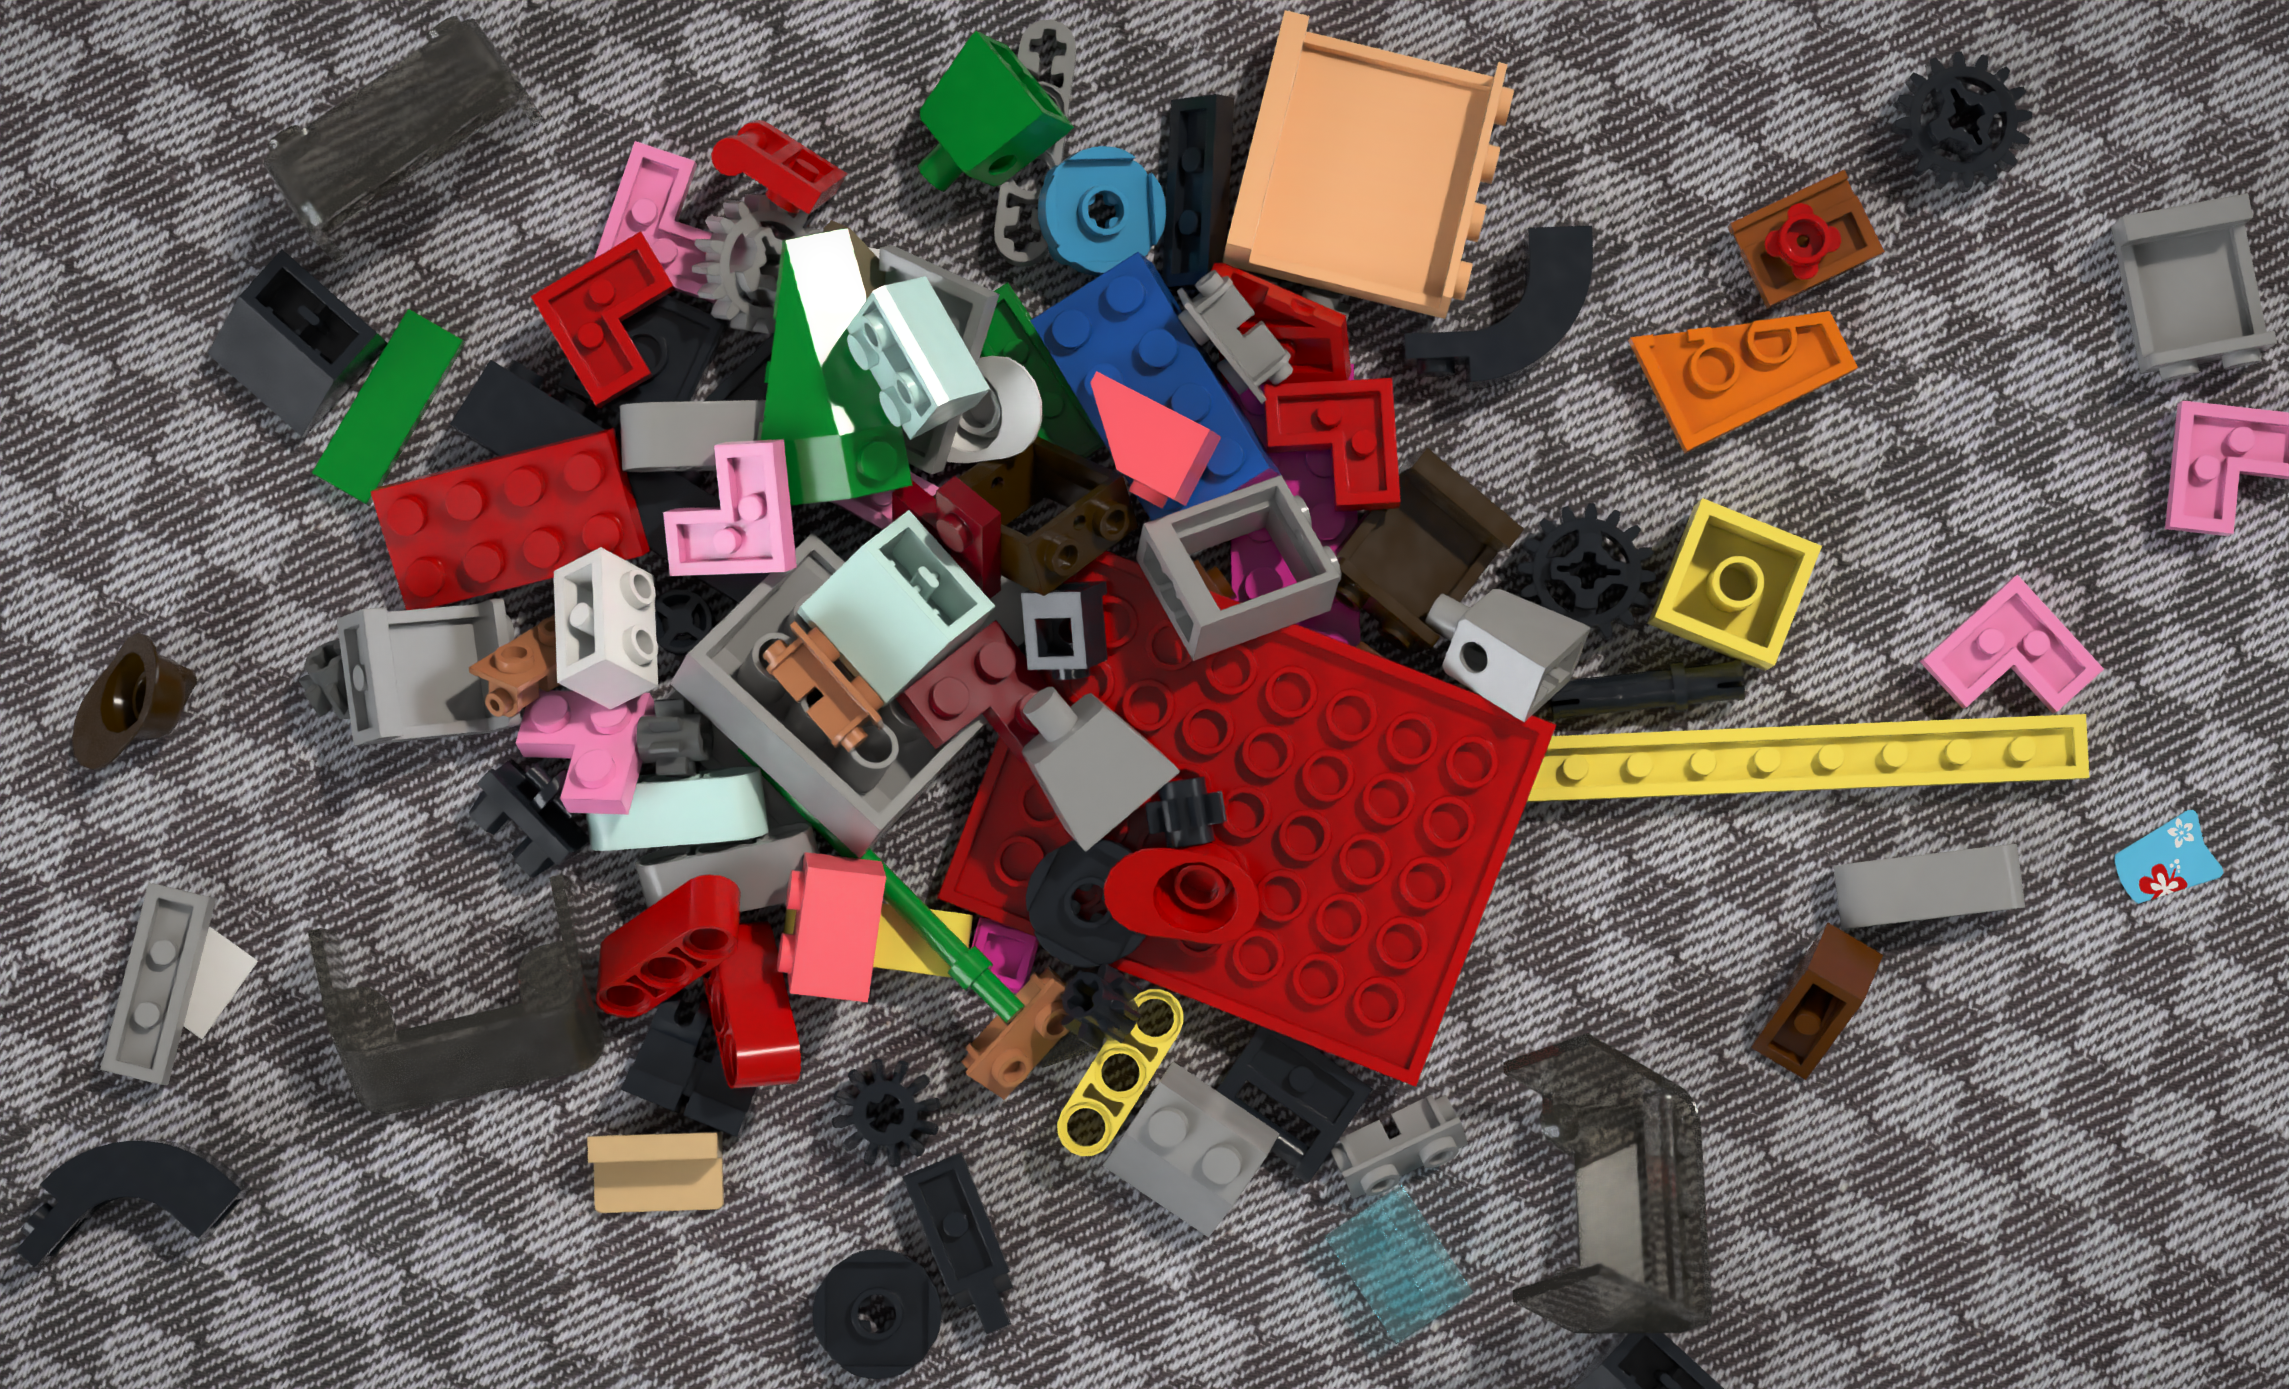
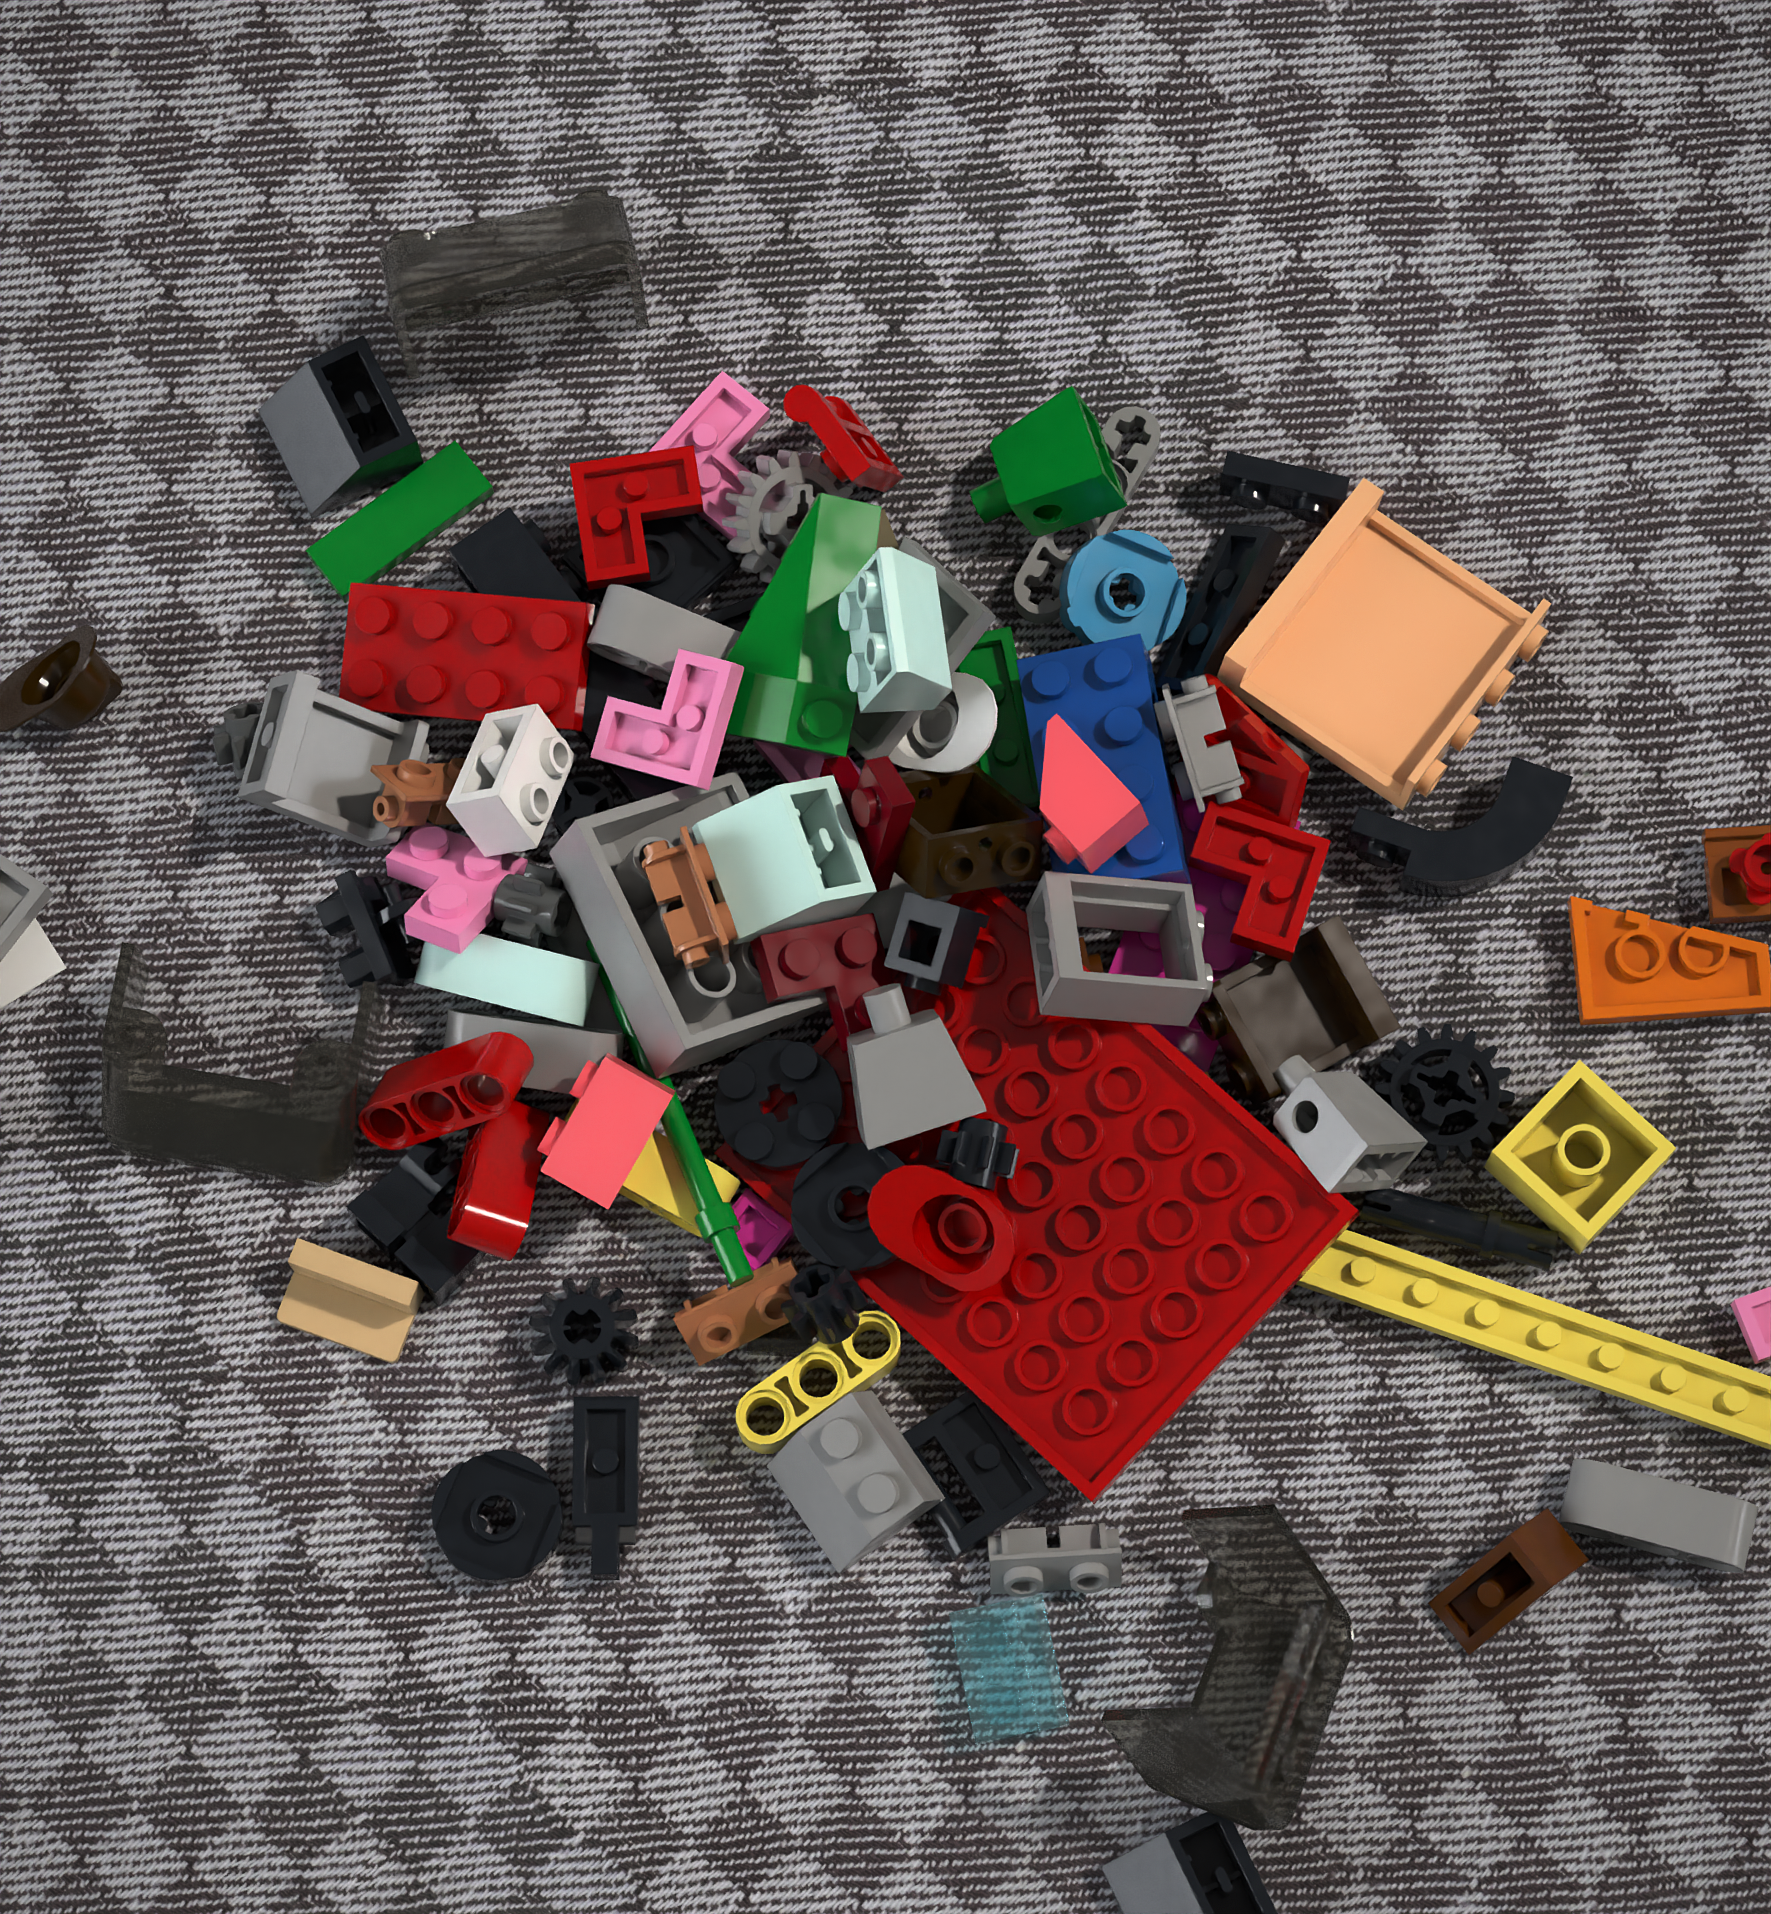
camera: 25 degrees right, 10 degrees down
none -> black plate [714,1039,846,1171]
none -> black plate [1219,451,1350,523]

